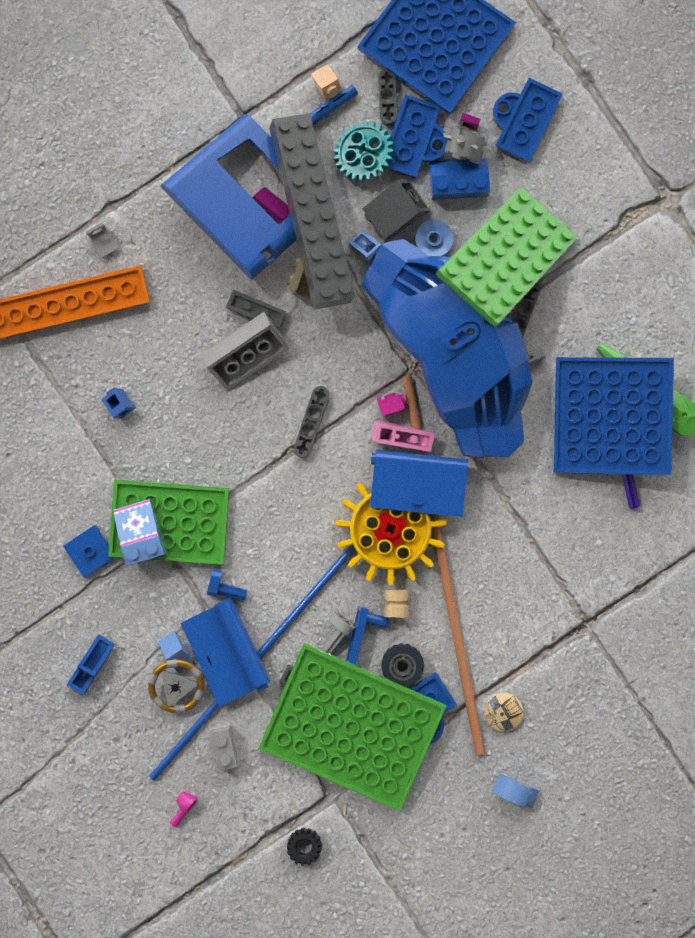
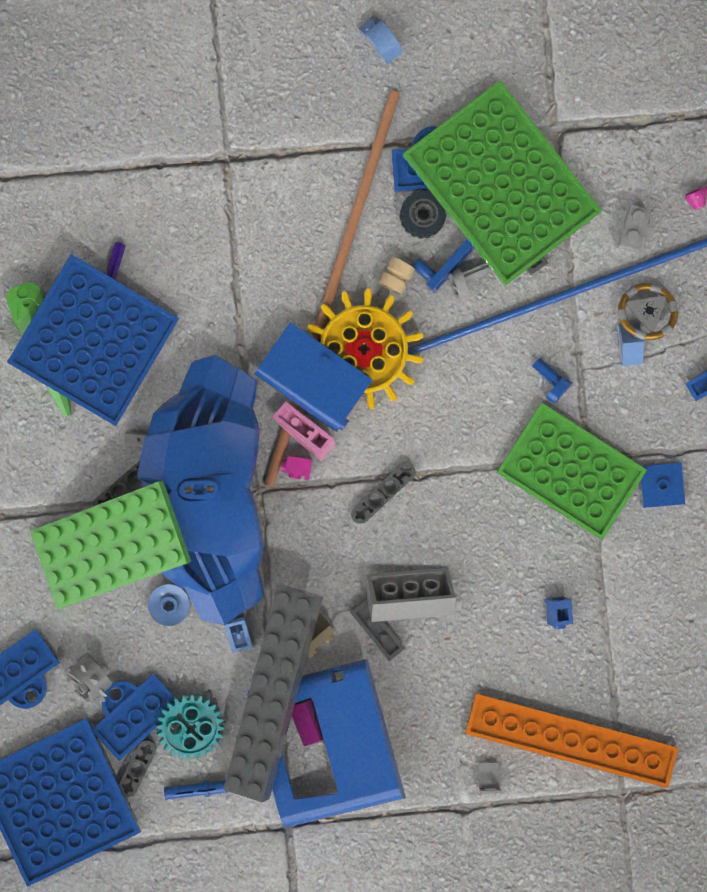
camera: 155 degrees left, 0 degrees up
medium blue slope [113,499,167,566] -> none
blue door [180,598,271,707] -> none
black tyre [287,828,322,866] -> none
light nougat brick [311,65,342,101] -> none
dark grey slope [362,179,430,240] -> none
blue slope [429,159,490,200] -> none
magenta tile [459,113,481,130] -> none
tan dish [485,692,523,731] -> none

